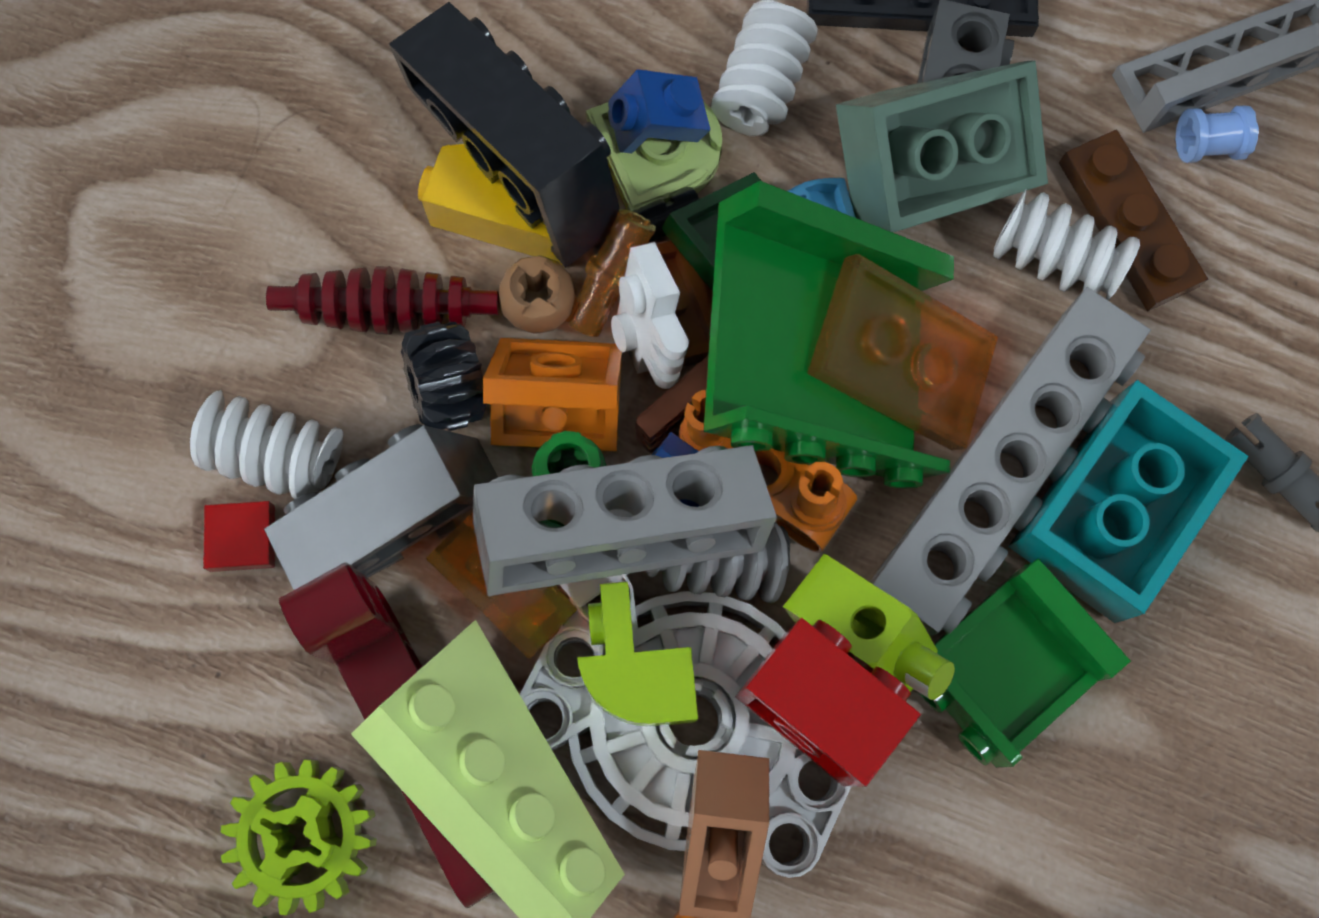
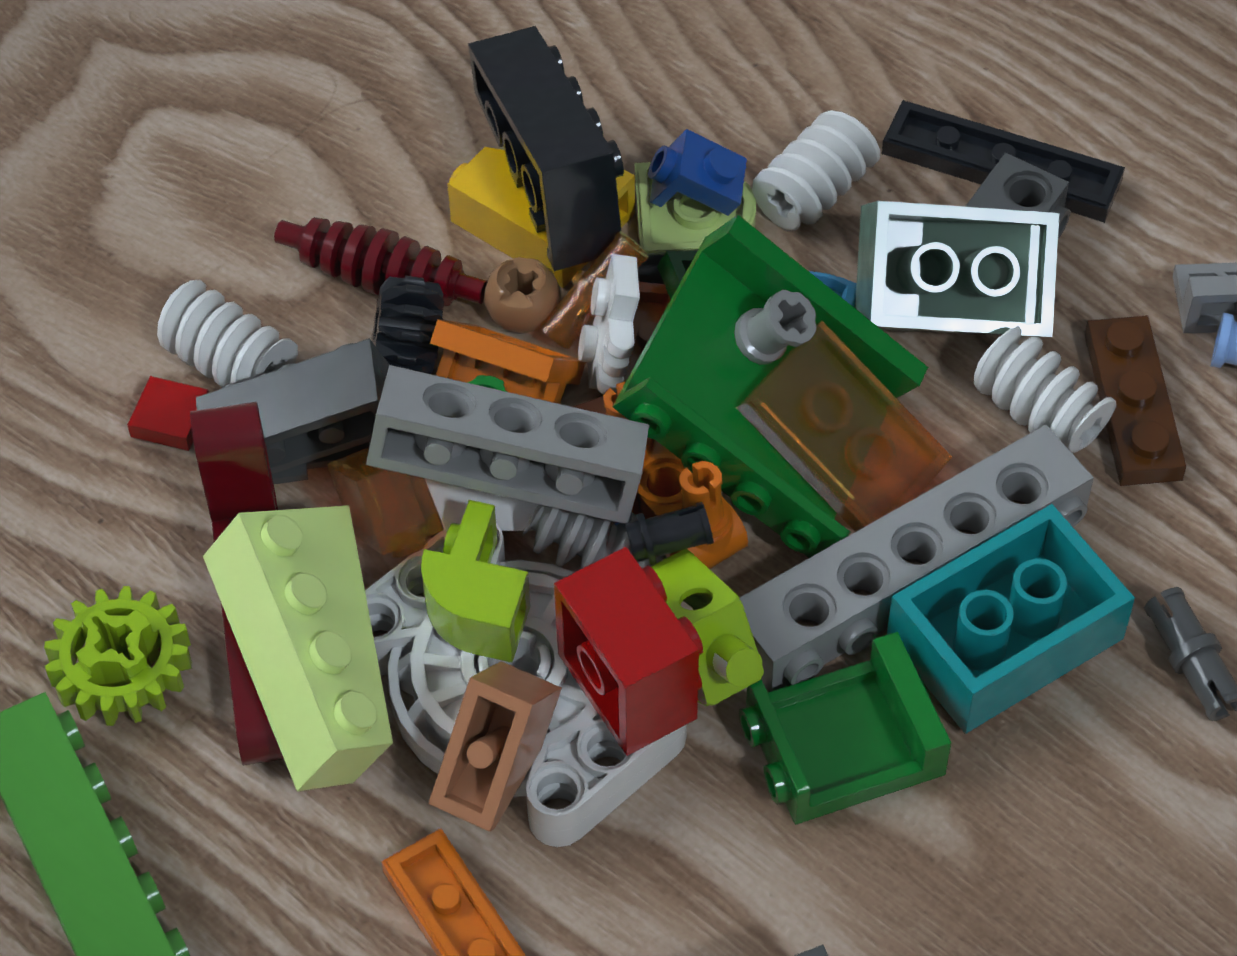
camera: 25 degrees right, 20 degrees down
none -> black pin [625,502,714,566]
none -> light grey bush [734,290,817,365]

